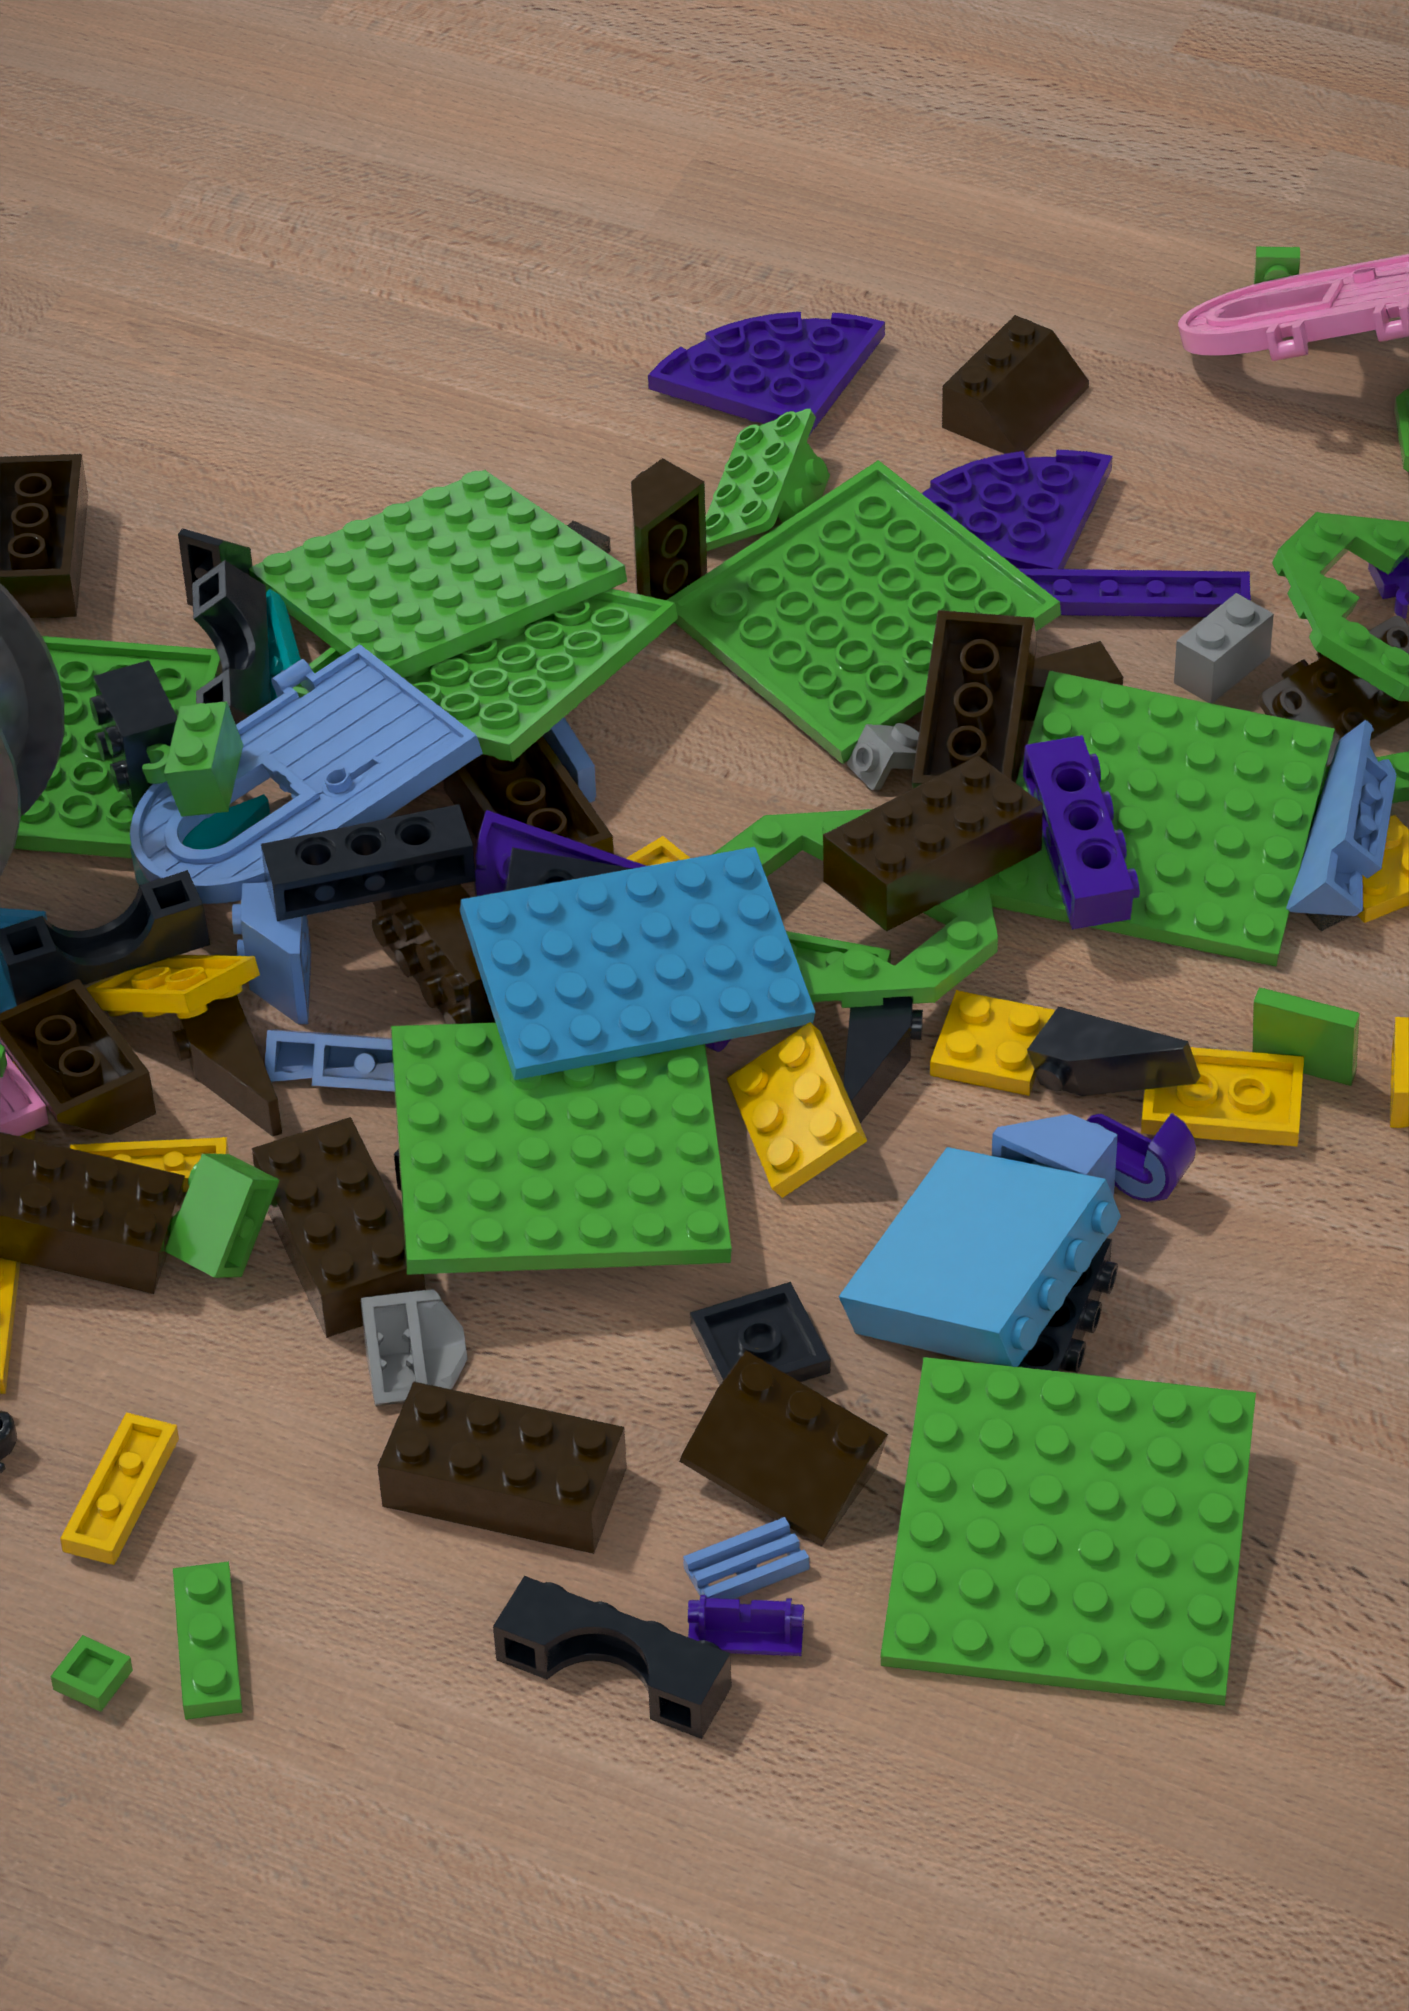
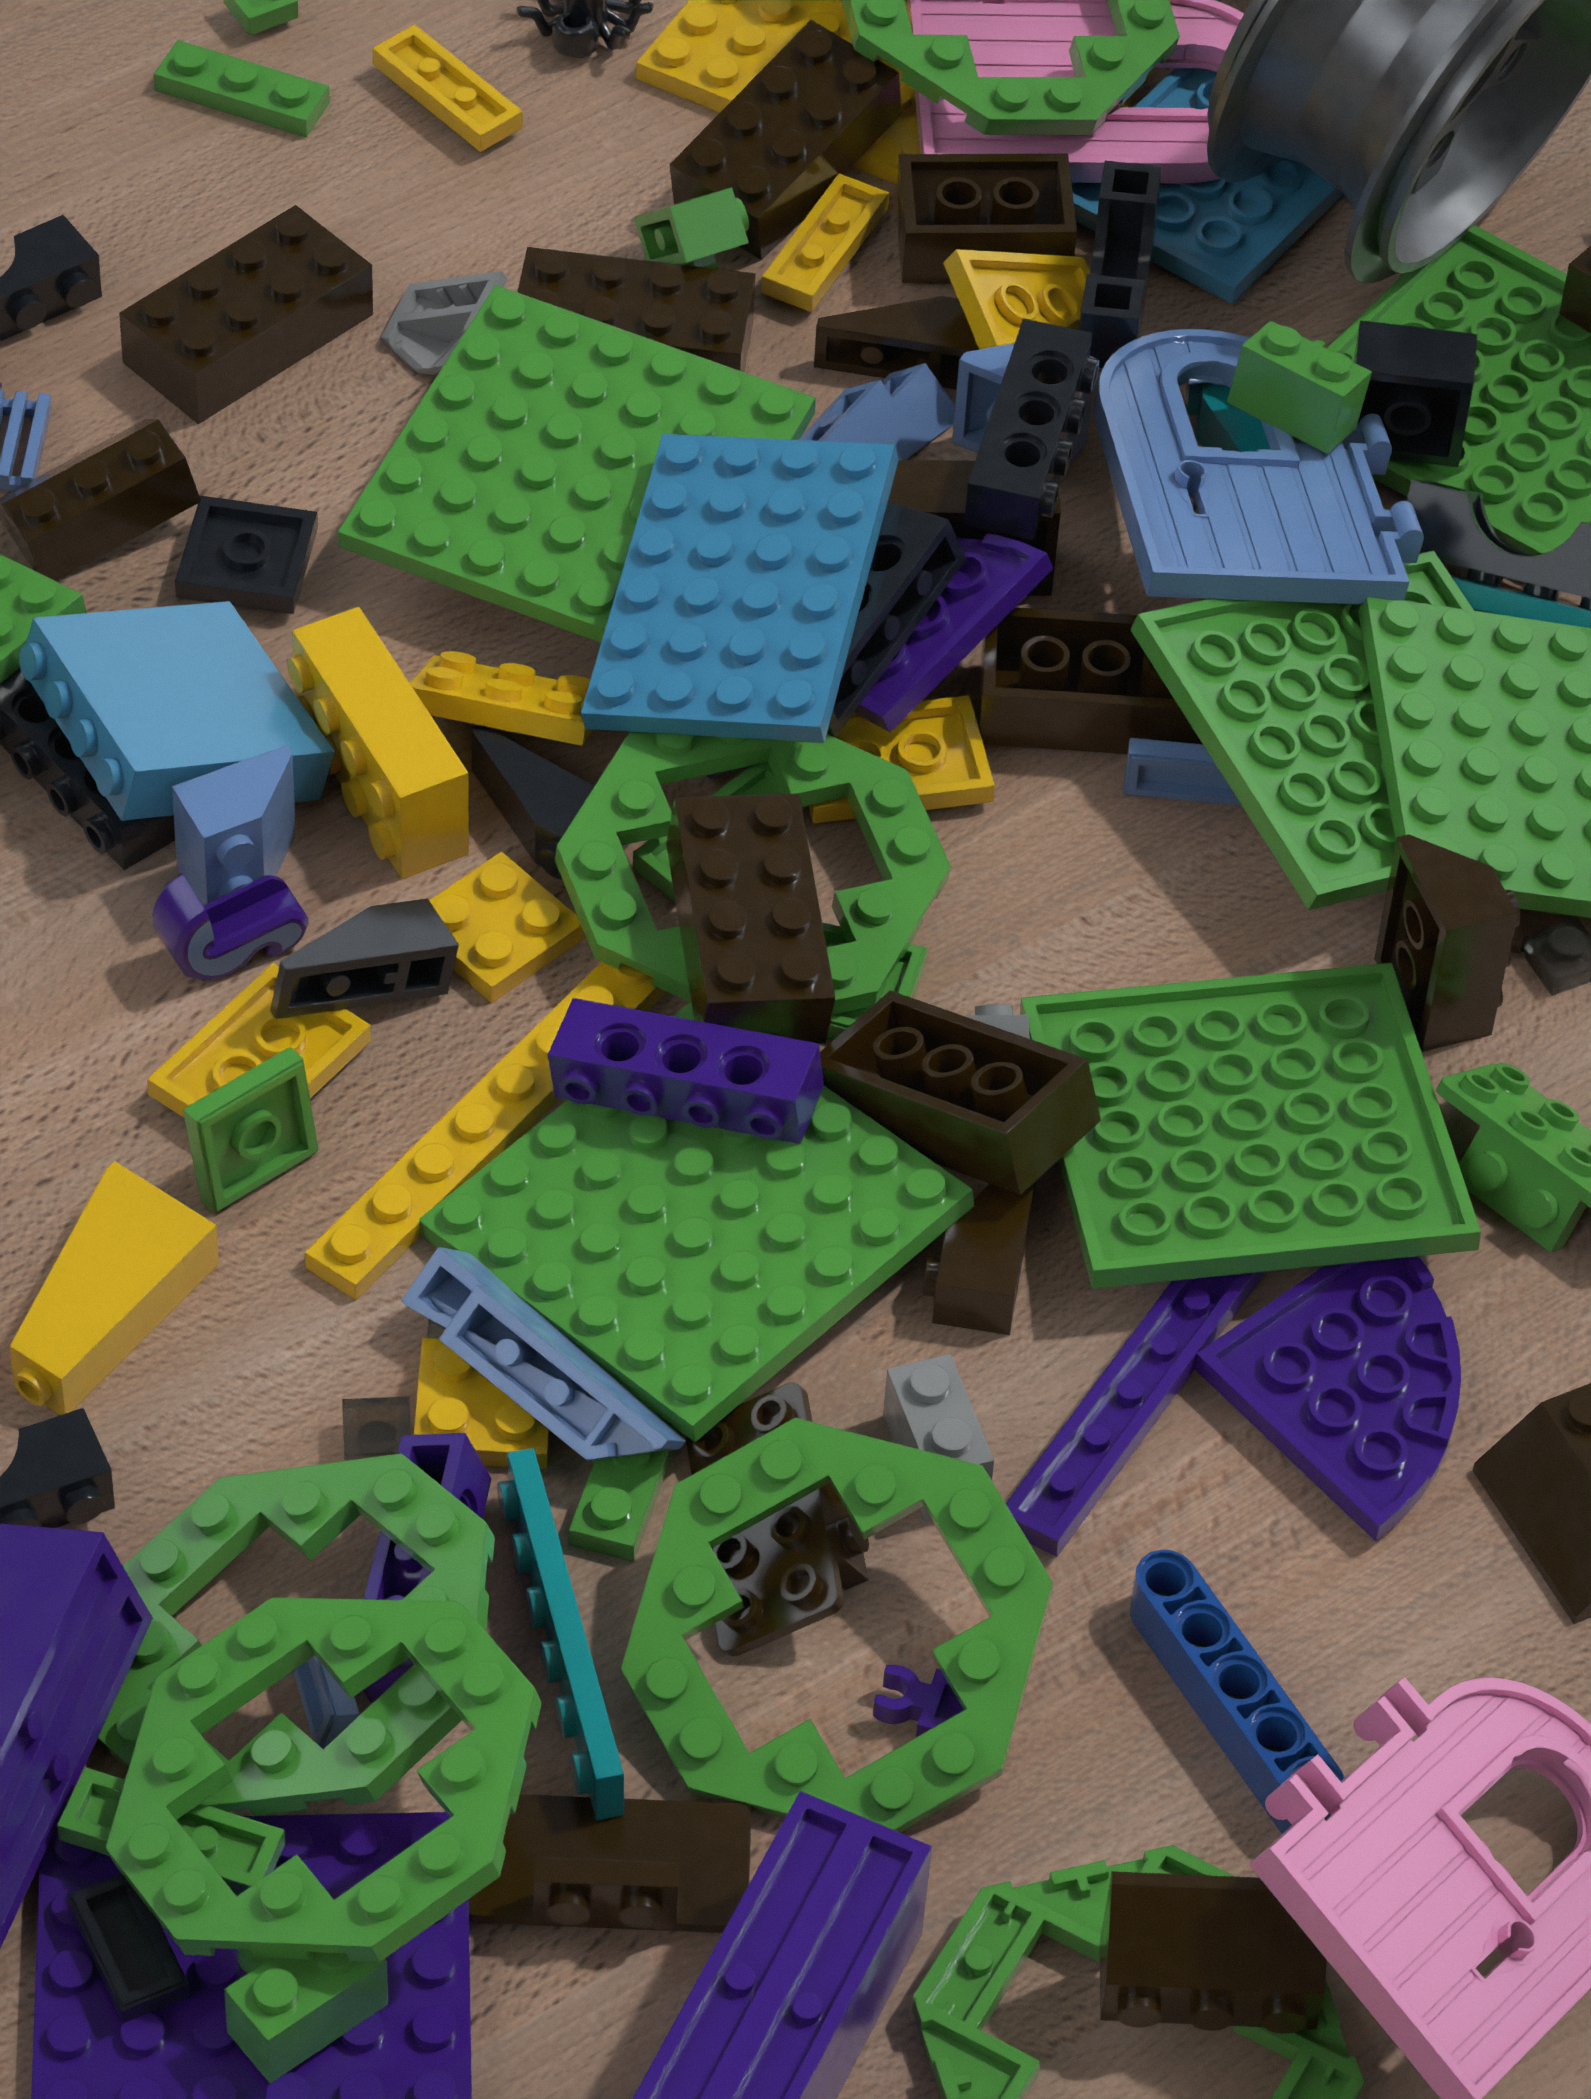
camera: 115 degrees right, 5 degrees up
none -> yellow brick [287,606,469,879]
none -> yellow plate [305,962,667,1300]
none -> blue beam [1130,1550,1345,1834]

